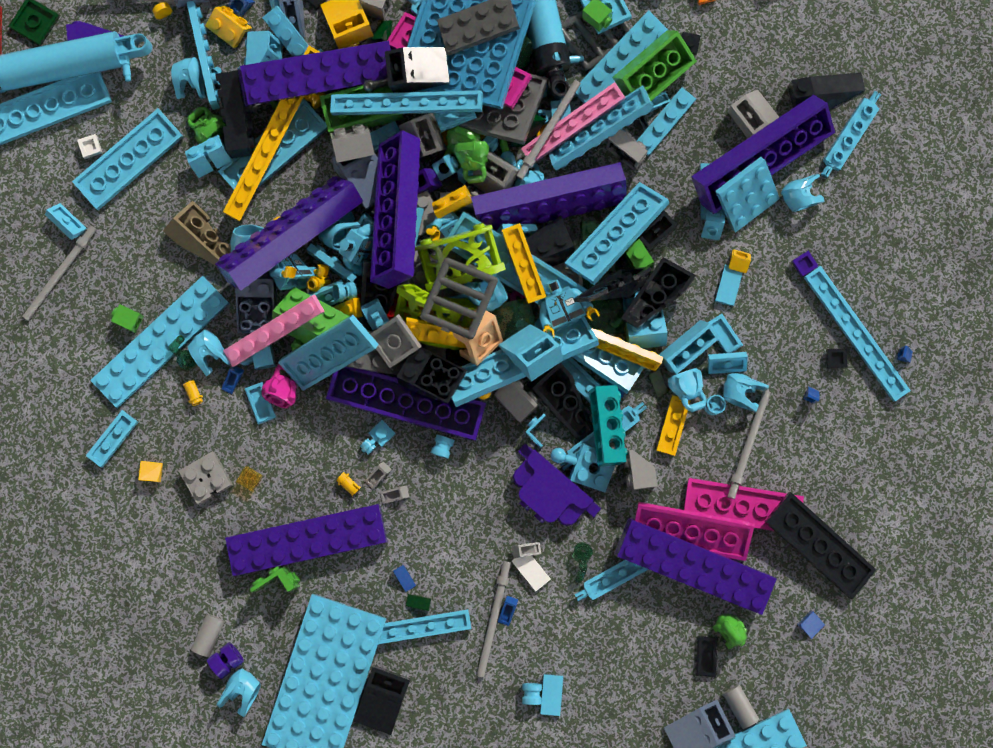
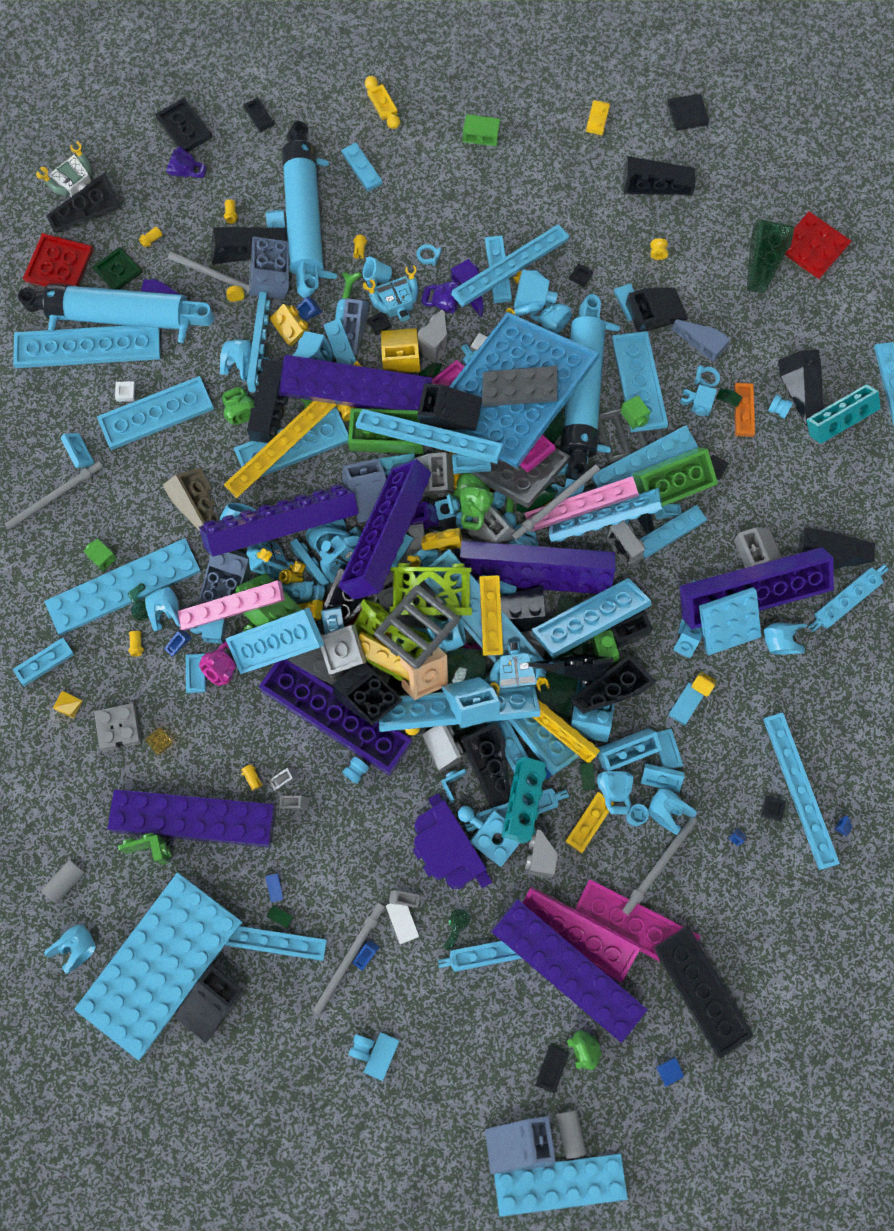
camera: 15 degrees right, 10 degrees down
medium azure piece [185,135,232,178] -> none
dark purple wheel [207,642,244,679] -> none
light grey slope [330,124,375,163] -> none
medium azure plate [360,420,396,455] -> none
pearl dark grey piece [363,78,389,93] -> none
dark purple plate [791,251,819,278] -> none

